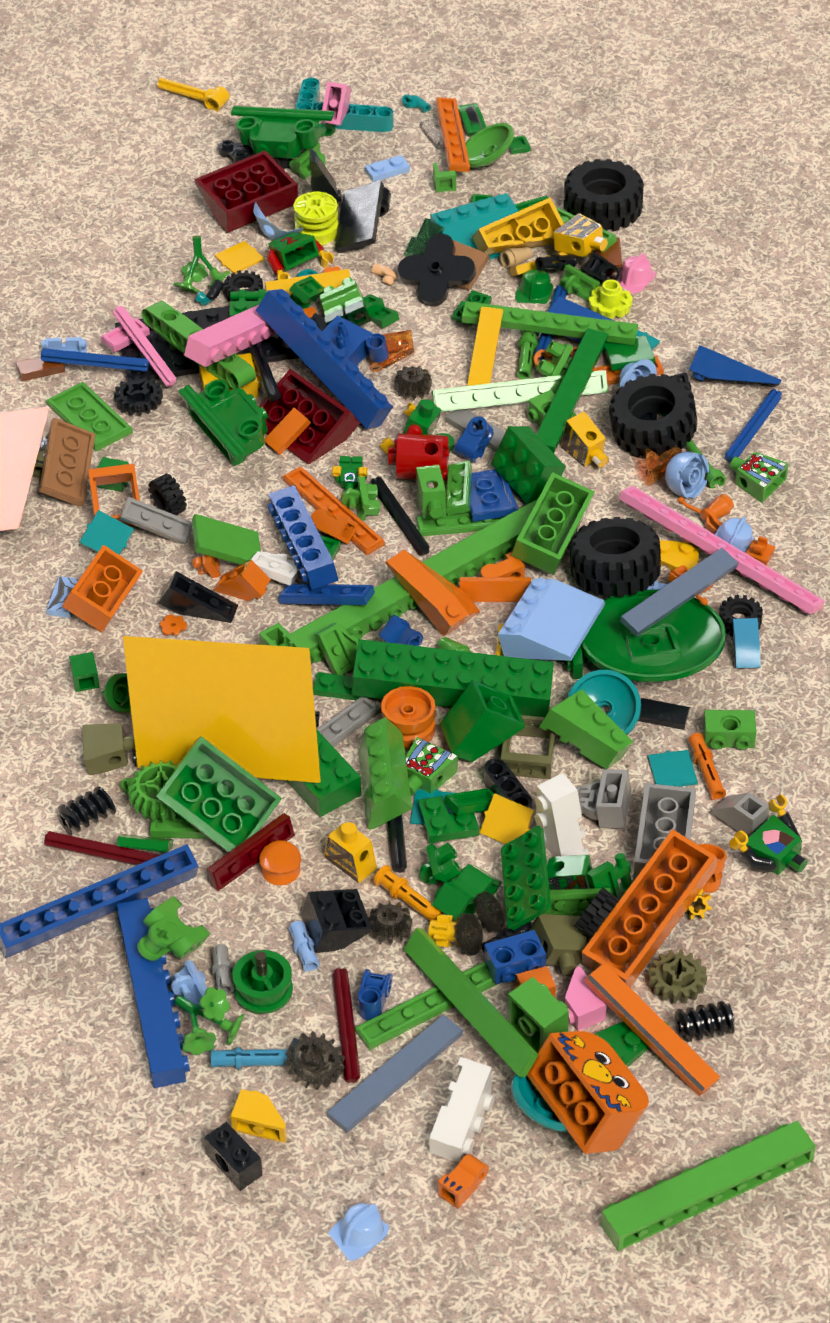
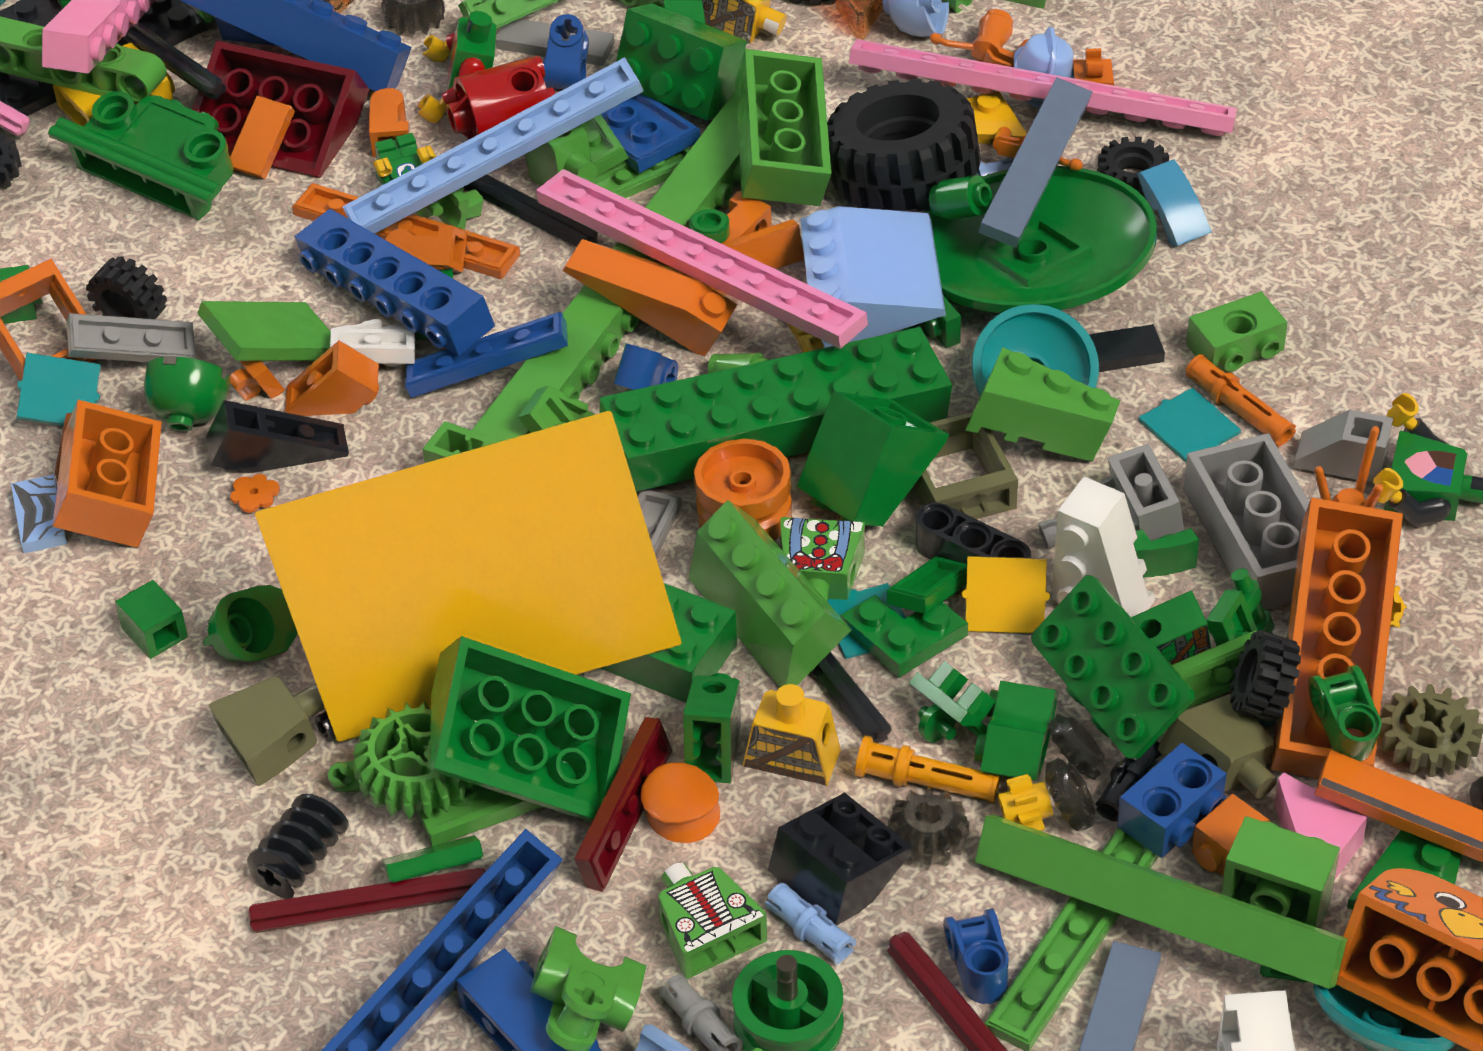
camera: 25 degrees left, 0 degrees up
none -> green cylinder [144,357,231,432]
none -> light blue tile [342,57,643,234]
none -> orange leg [369,88,410,157]
none -> bright pink plate [536,169,868,349]
none -> torso [658,863,767,979]
none -> green torso [683,673,741,784]
none -> green tile [689,209,730,243]
none -> green brick [929,175,992,220]
none -> green slope [1133,528,1199,578]
none -> green piece [1308,665,1382,761]
none -> orange plant [1314,426,1383,508]

